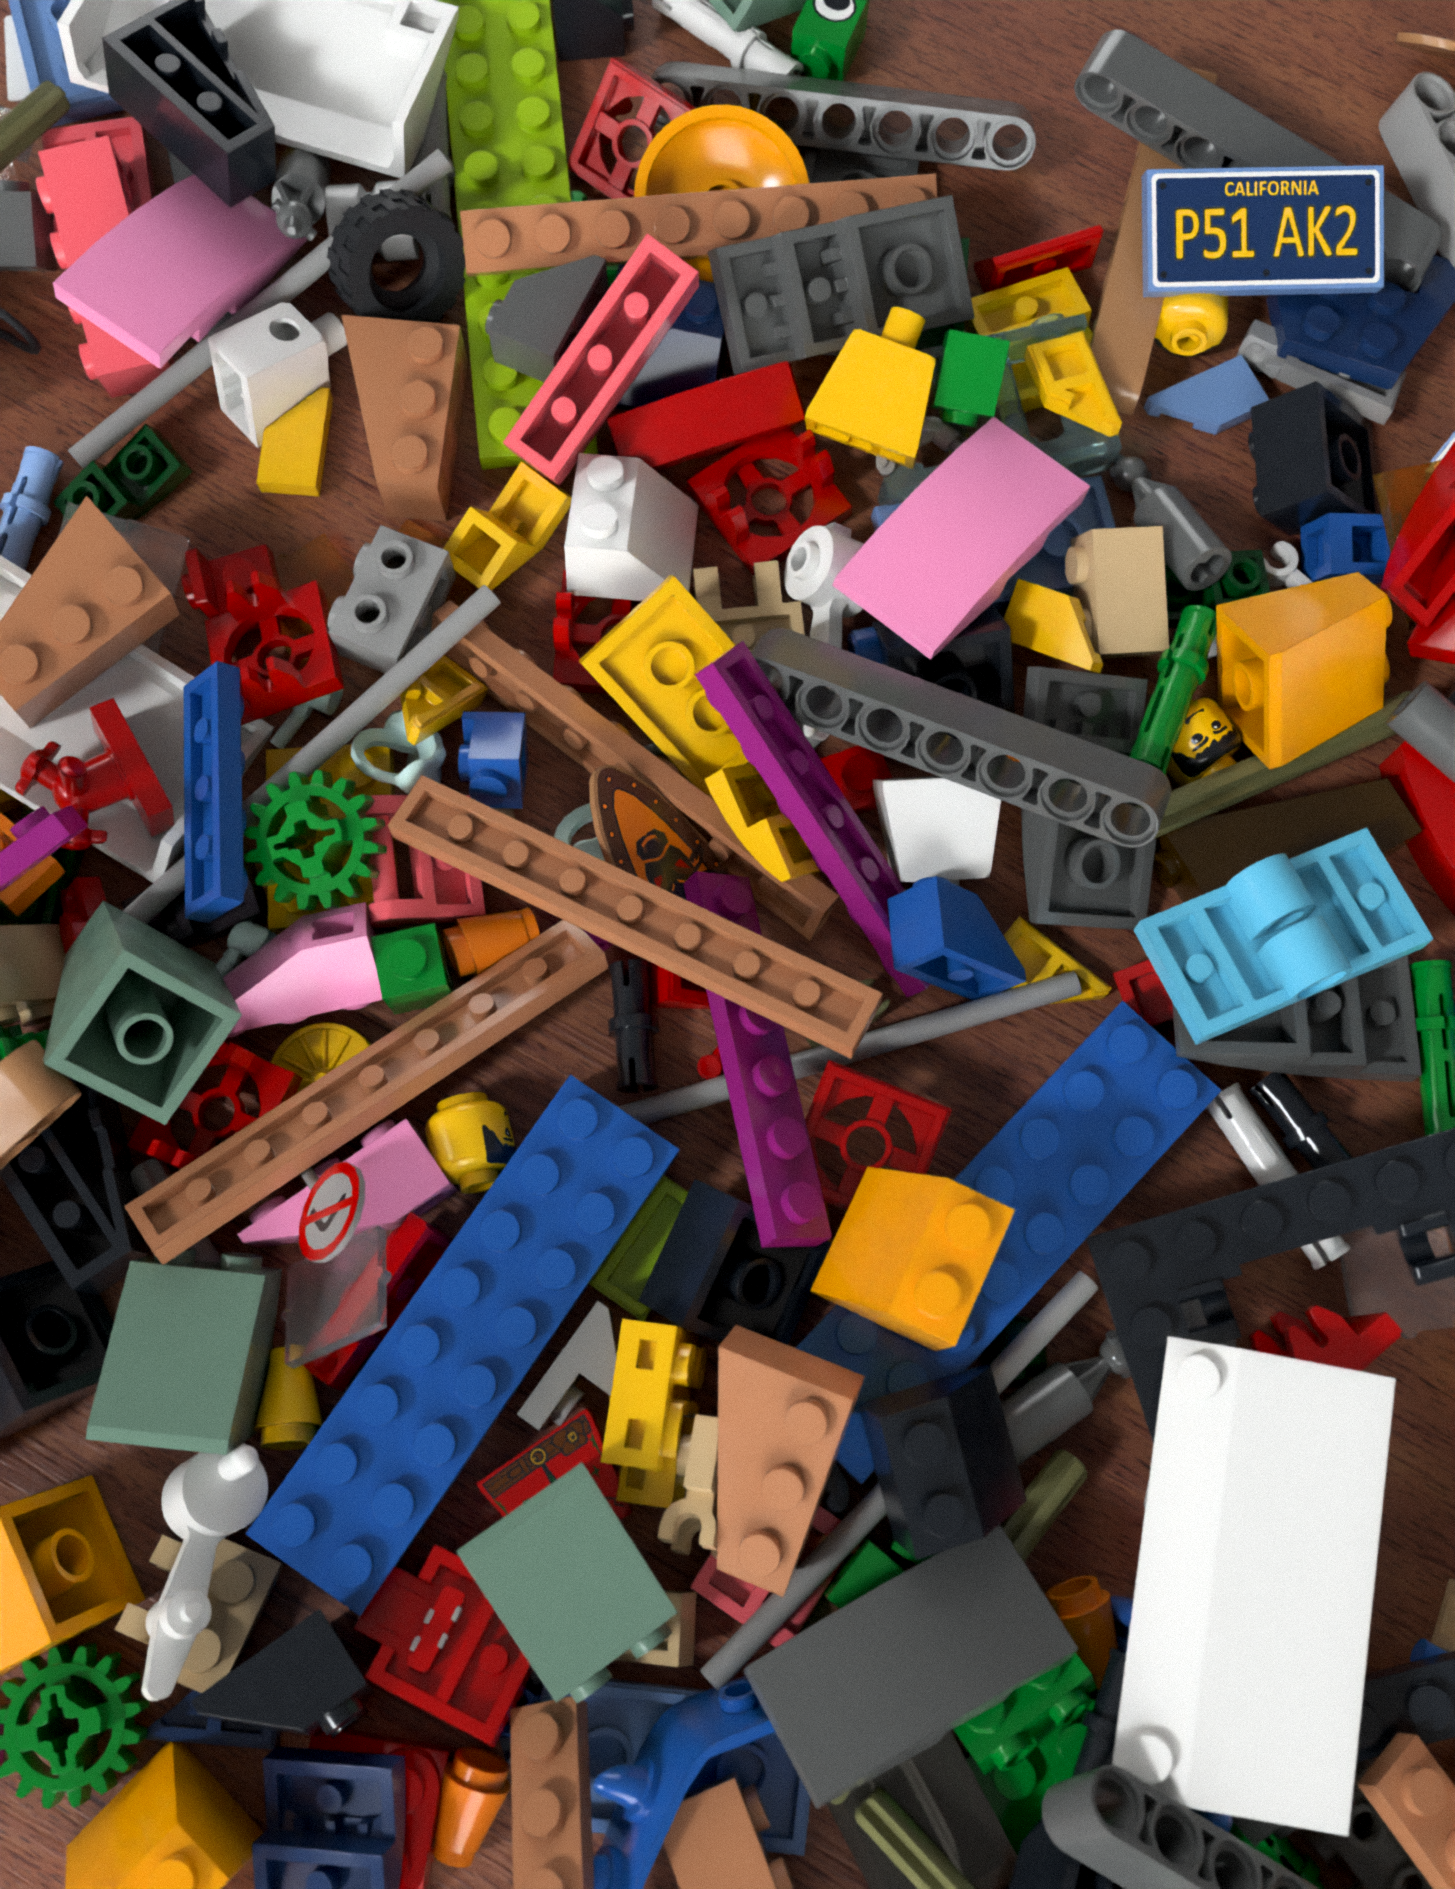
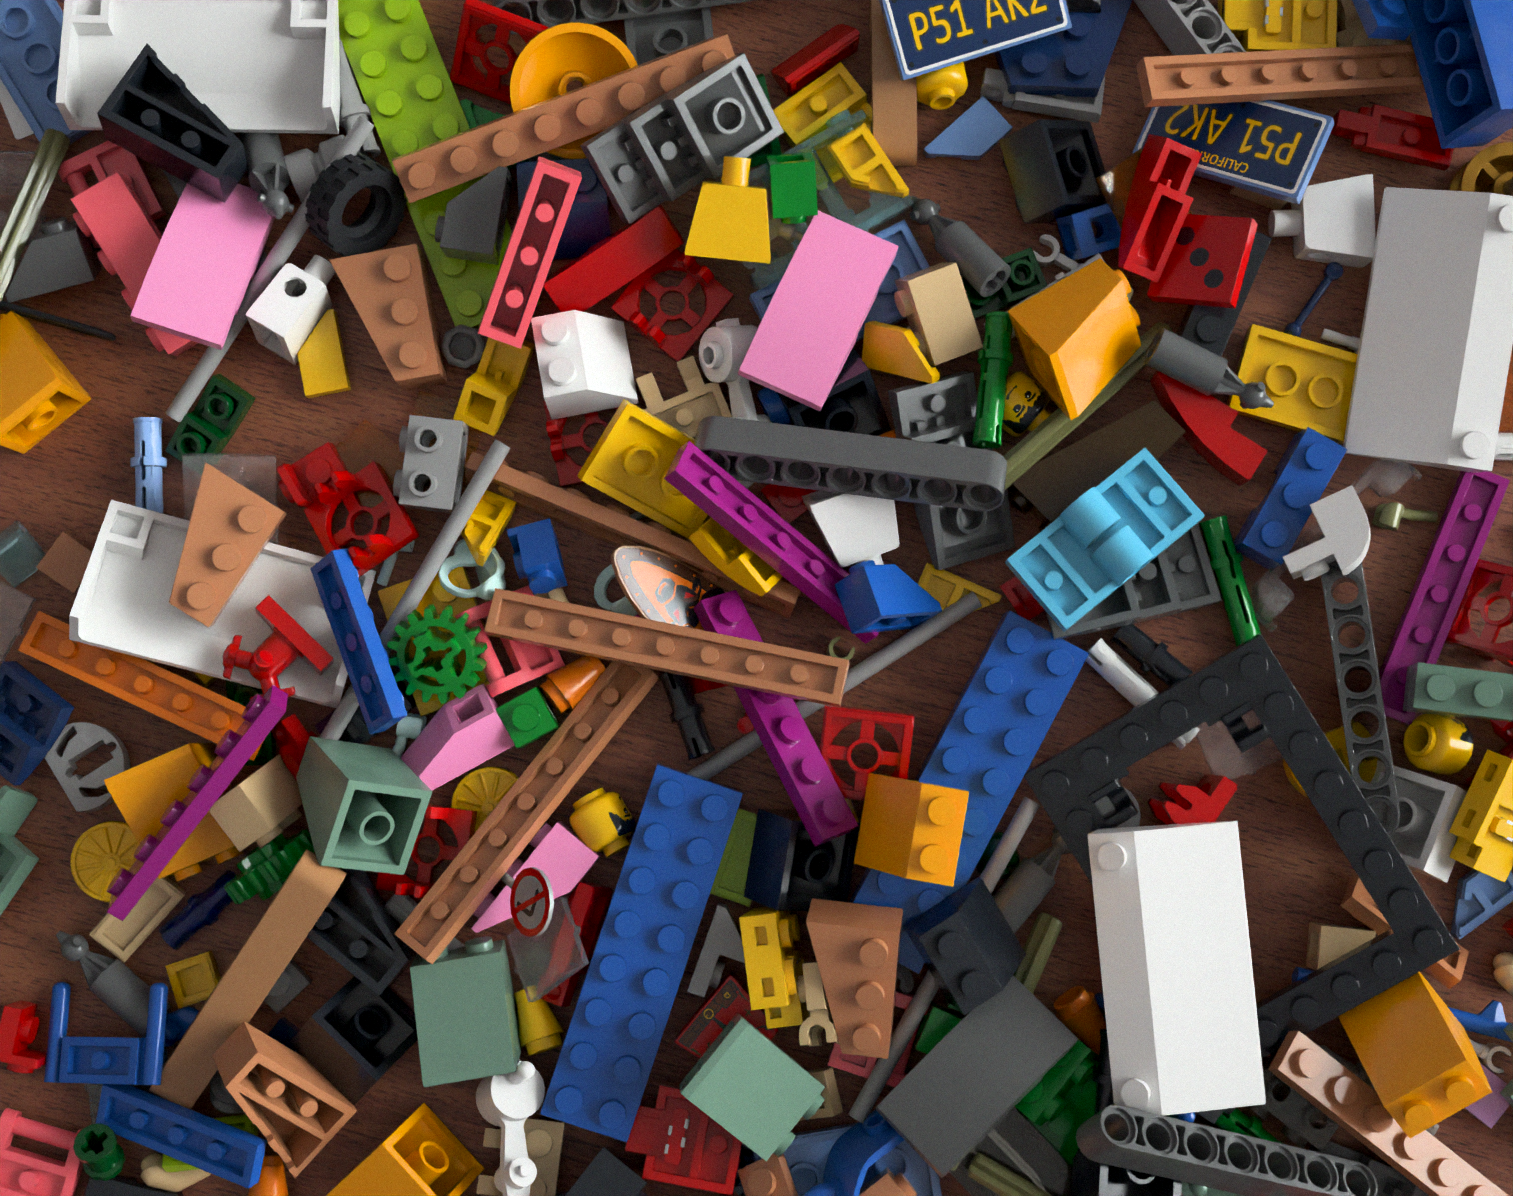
camera: 10 degrees left, 10 degrees up
none -> dark grey tile [441,324,486,368]

